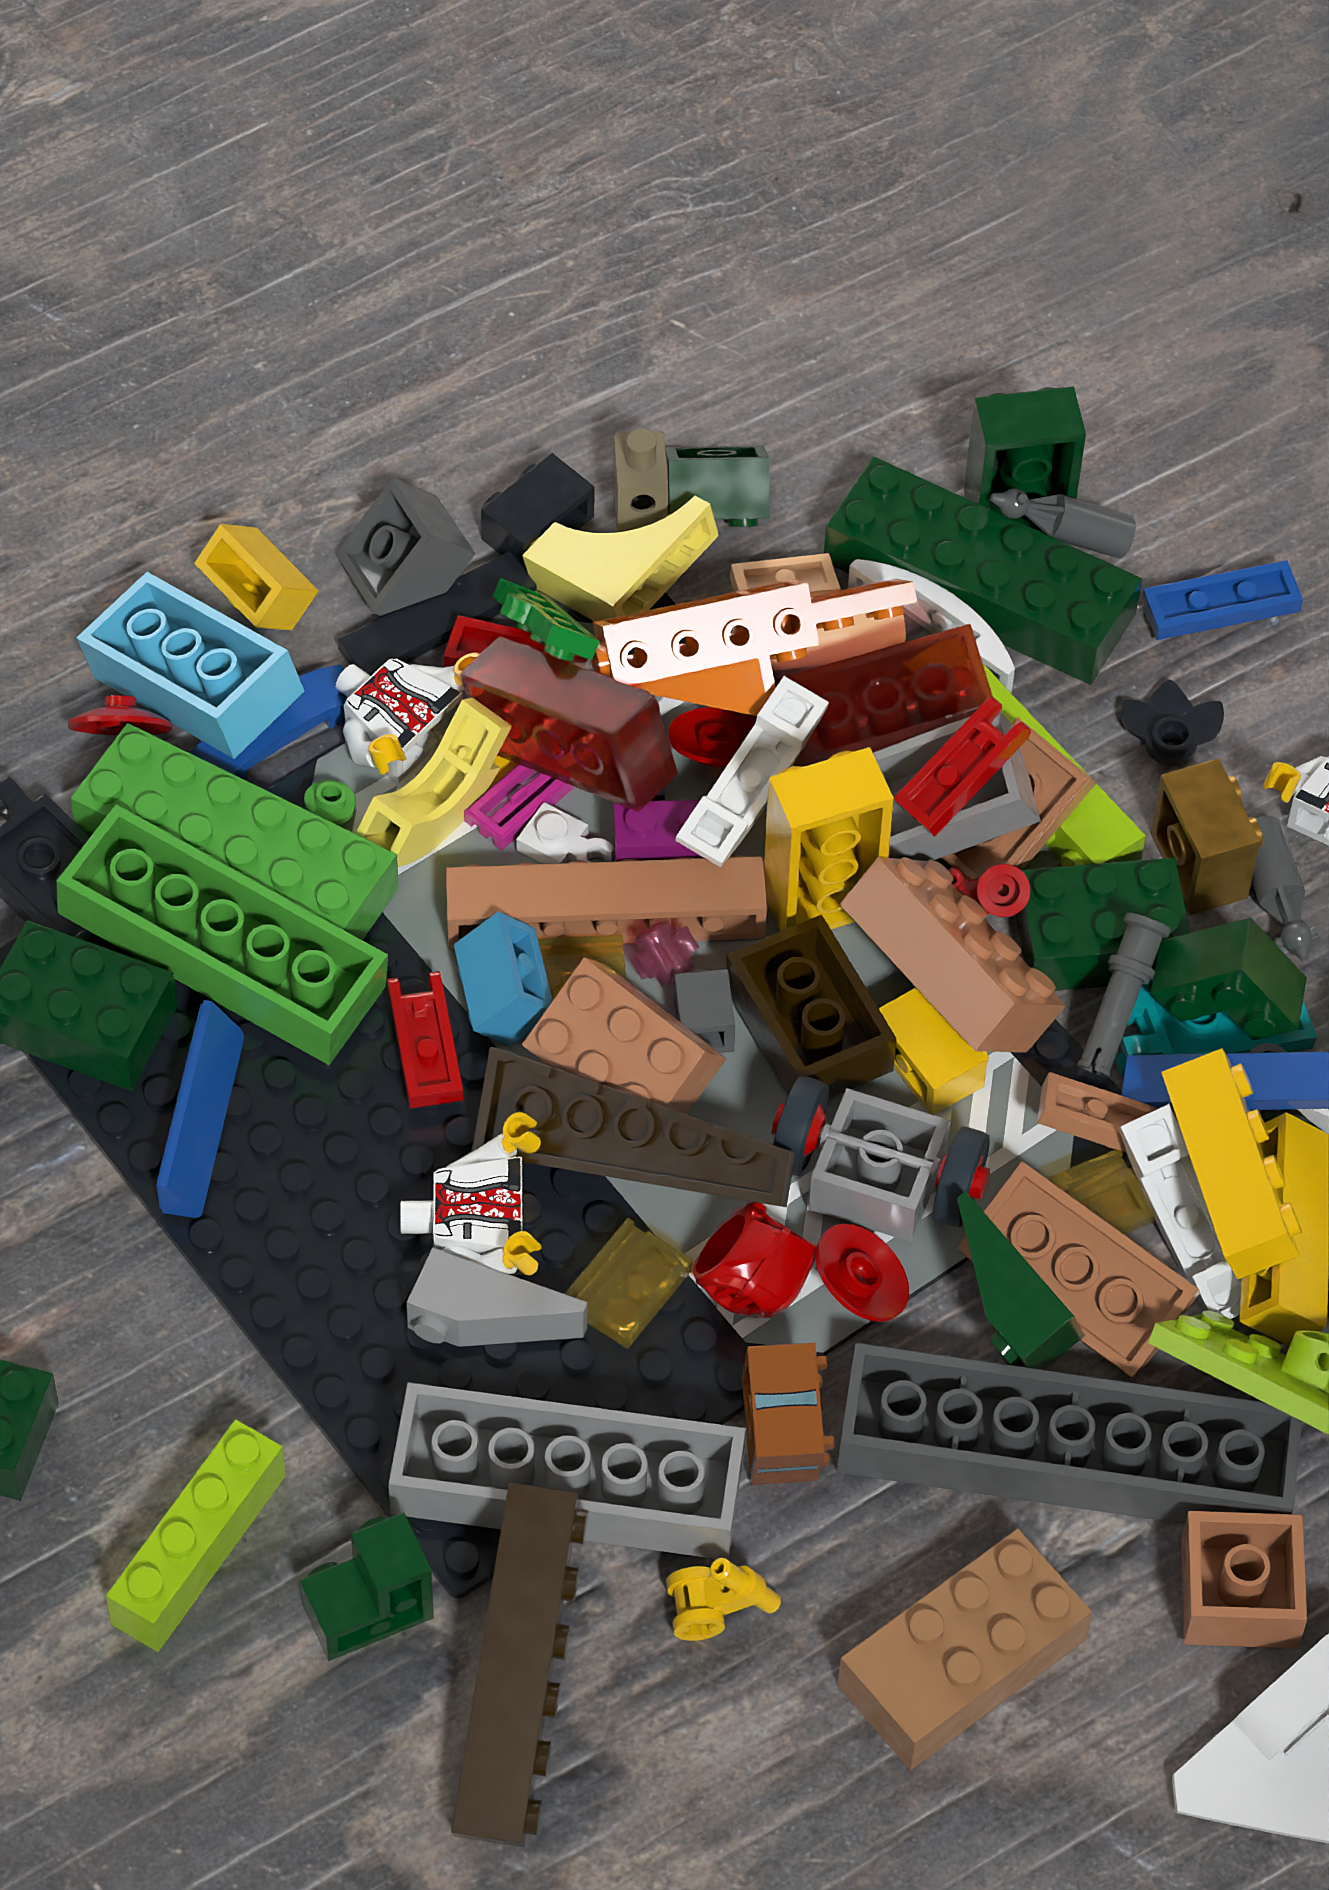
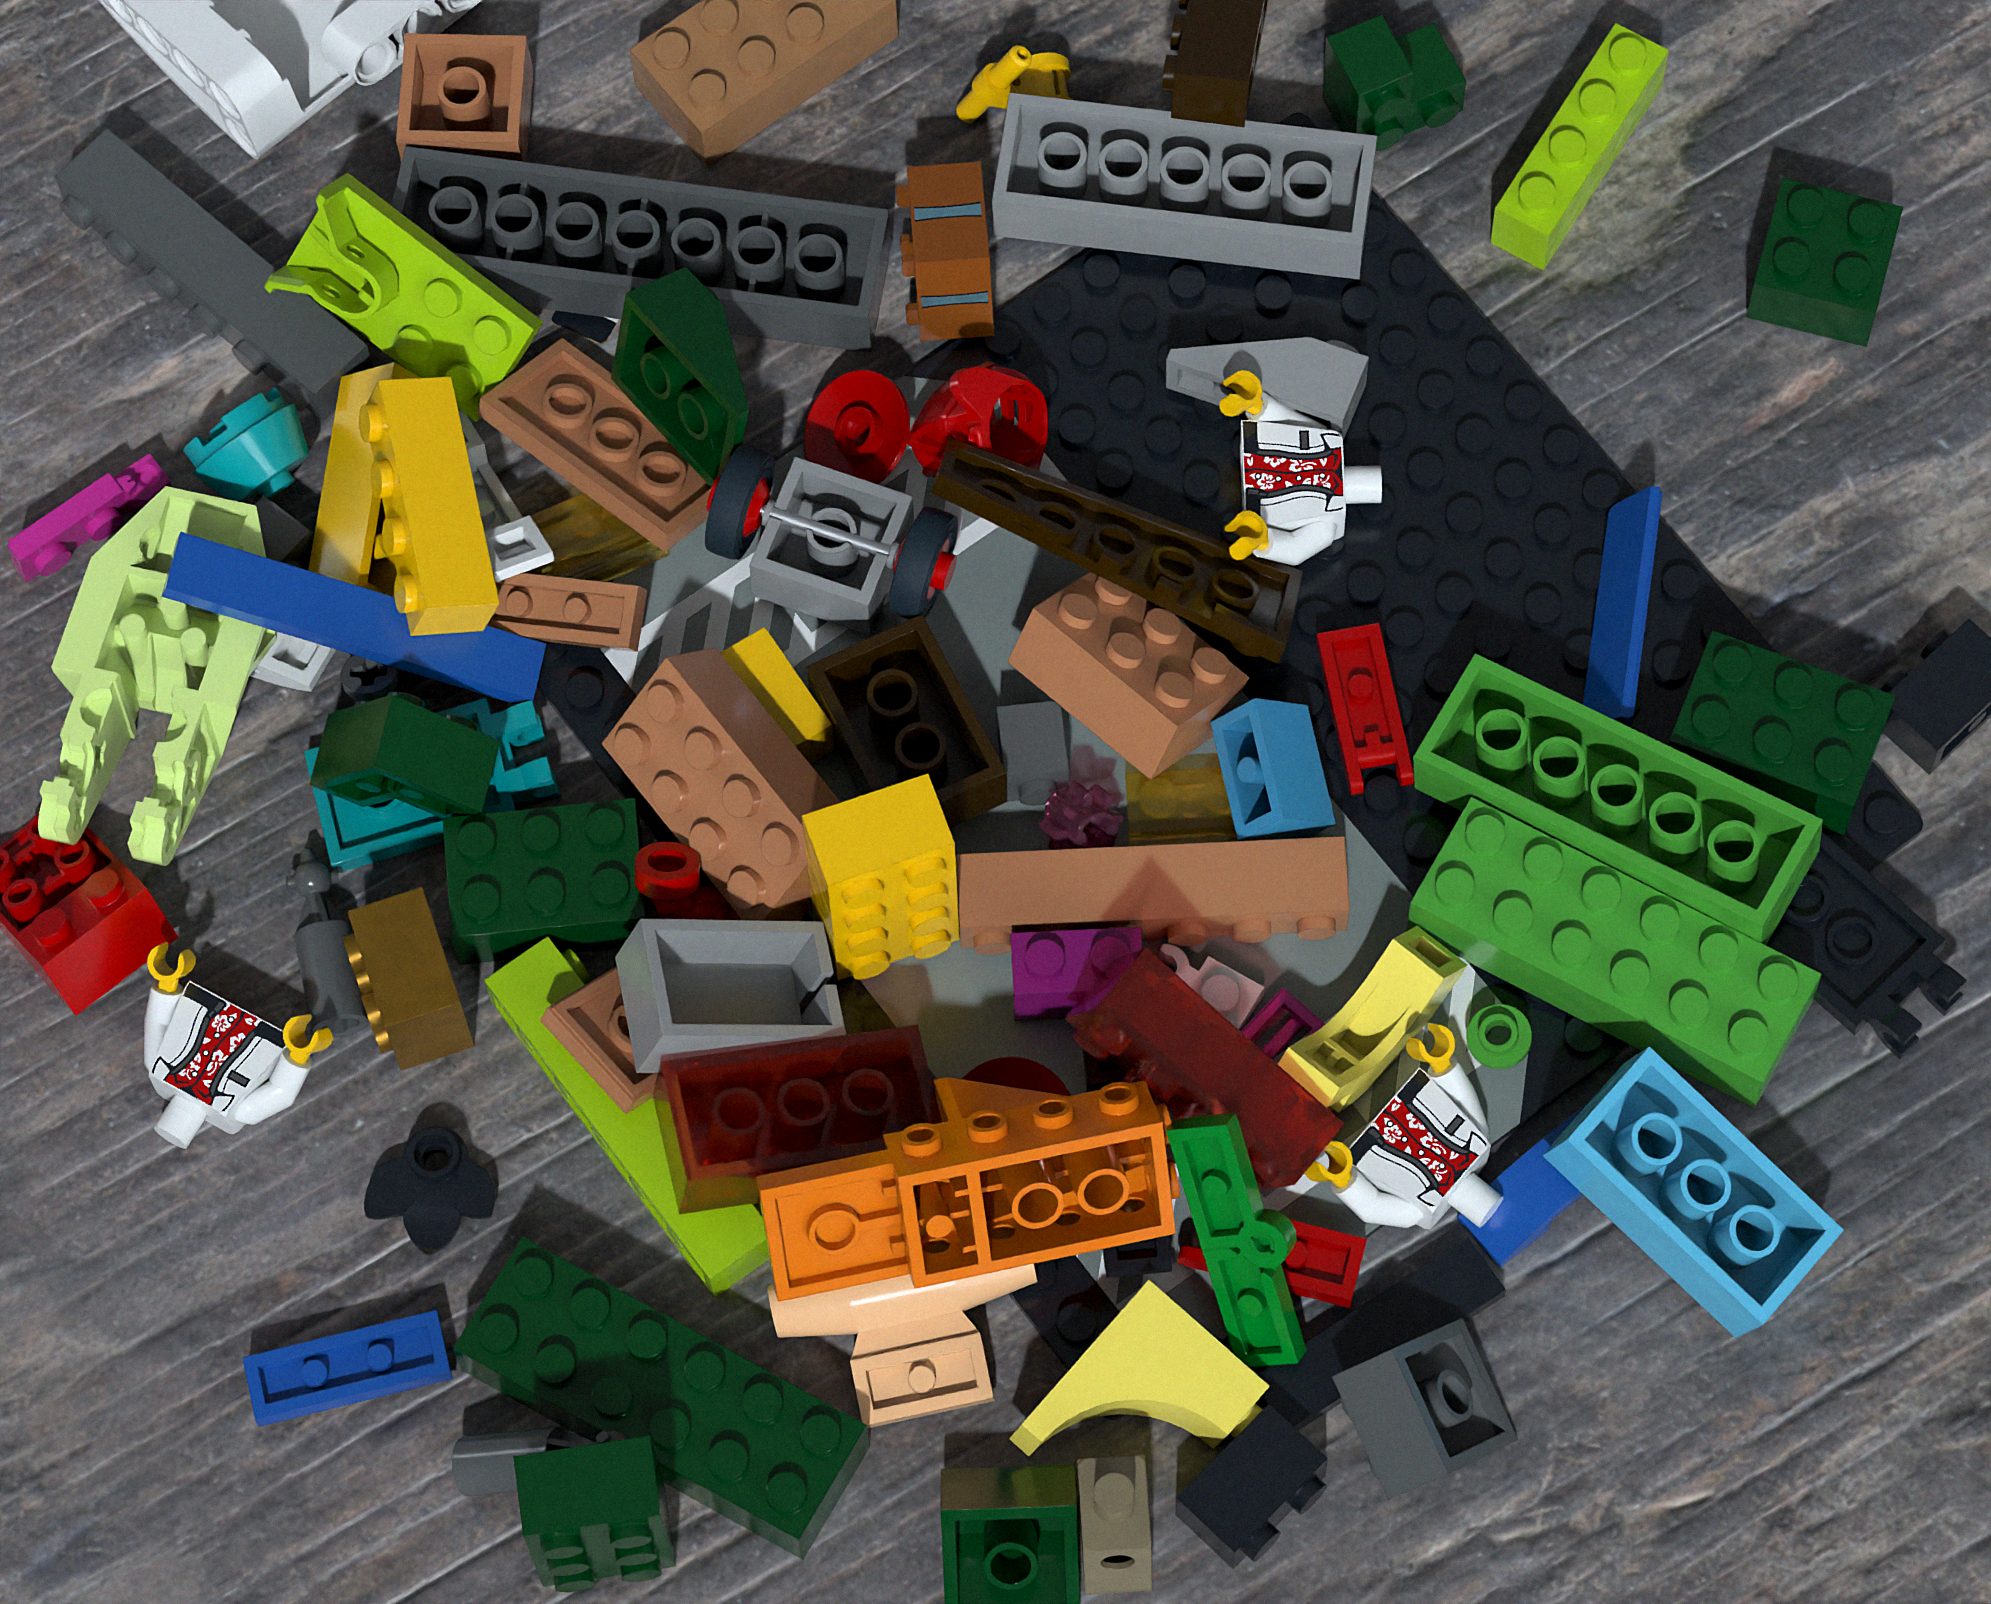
camera: 175 degrees left, 10 degrees up
red dish [68,695,172,735] -> none
yellow brick [194,524,319,630] -> none
clear yellow plate [565,1218,693,1349] -> none
white slope [675,676,829,867] -> none
white slope [848,559,1015,693] -> none
red hinge [894,697,1031,837] -> none
dark grey pin [1077,913,1171,1078] -> none

